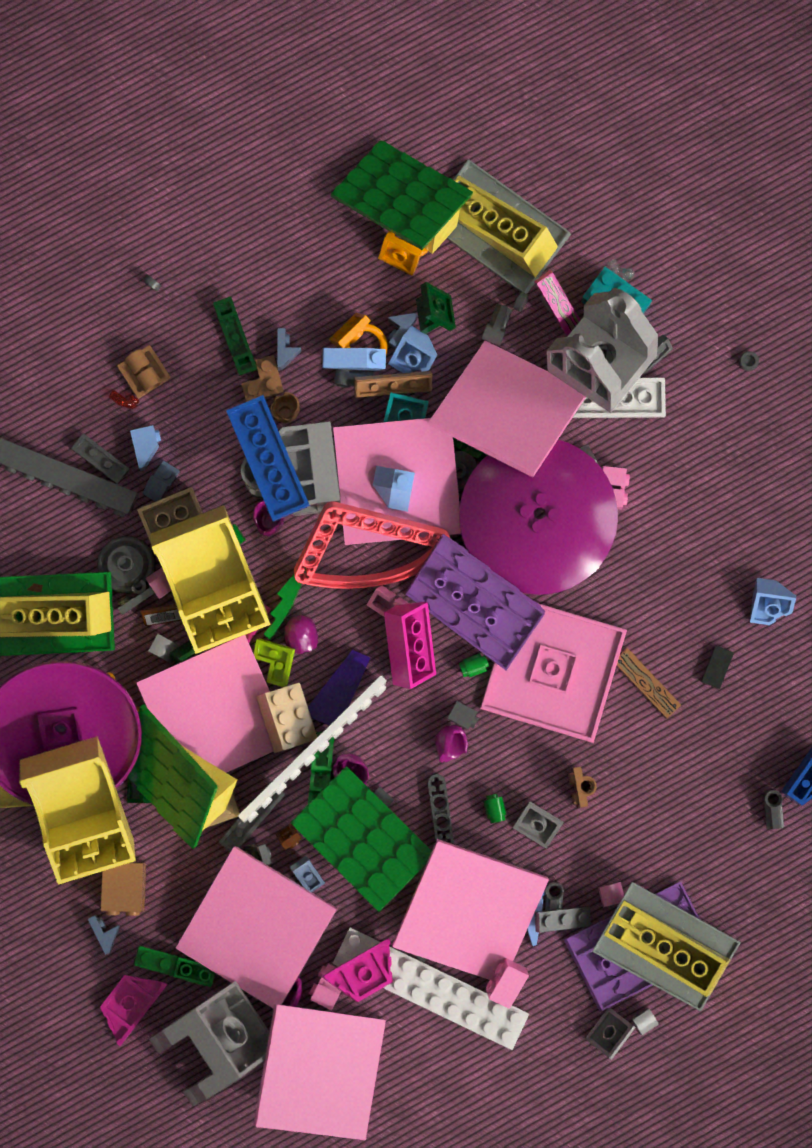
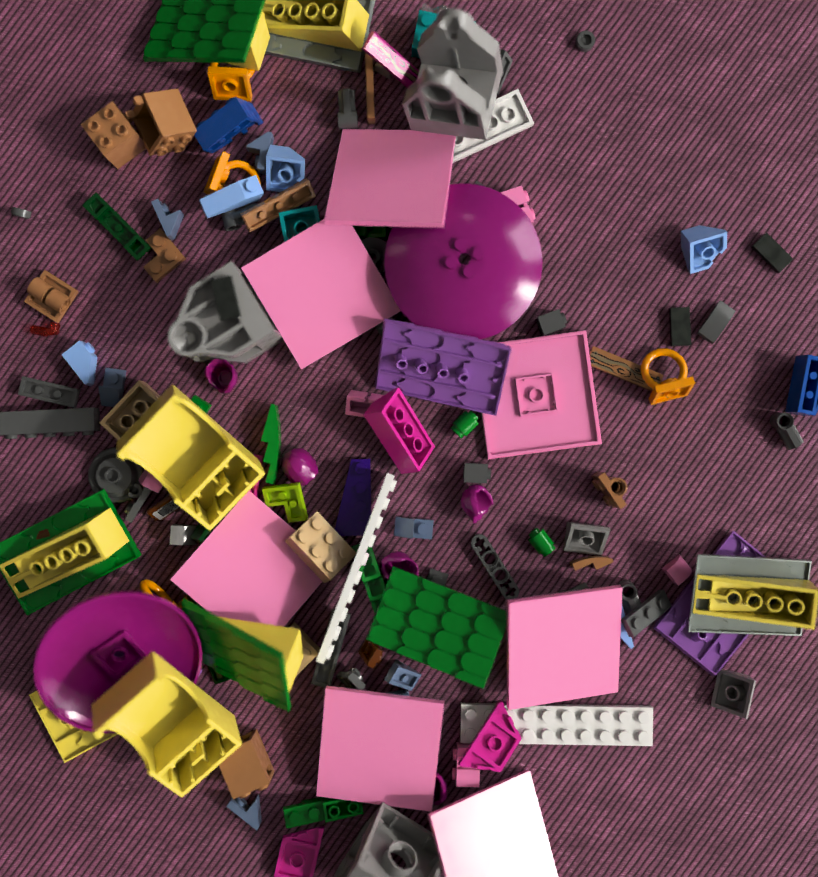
camera: 20 degrees left, 5 degrees up
blue plate [226,395,310,521] -> none
medium nougat hair [270,392,300,423] -> none
coral beam [294,501,450,589] -> none
light blue slope [373,466,415,512] -> none
dark green bracket [416,282,456,334] -> none
bright pink piece [486,958,529,1009] -> none
dark grey tile [513,292,529,312] -> none
light grey brick [631,1008,659,1035] -> none
none -> medium nougat container [81,101,146,169]
none -> medium nougat container [124,89,197,156]
none -> blue wedge [194,97,264,153]
none -> pearl dark grey tile [211,275,242,321]
none -> medium nougat tile [365,52,375,124]
none -> sand blue slope [394,516,434,539]
none -> dark grey brick [535,309,567,336]
none -> medium nougat slope [569,555,614,571]
none -> light orange tile [641,348,695,405]
none -> dark grey slope [697,300,736,344]

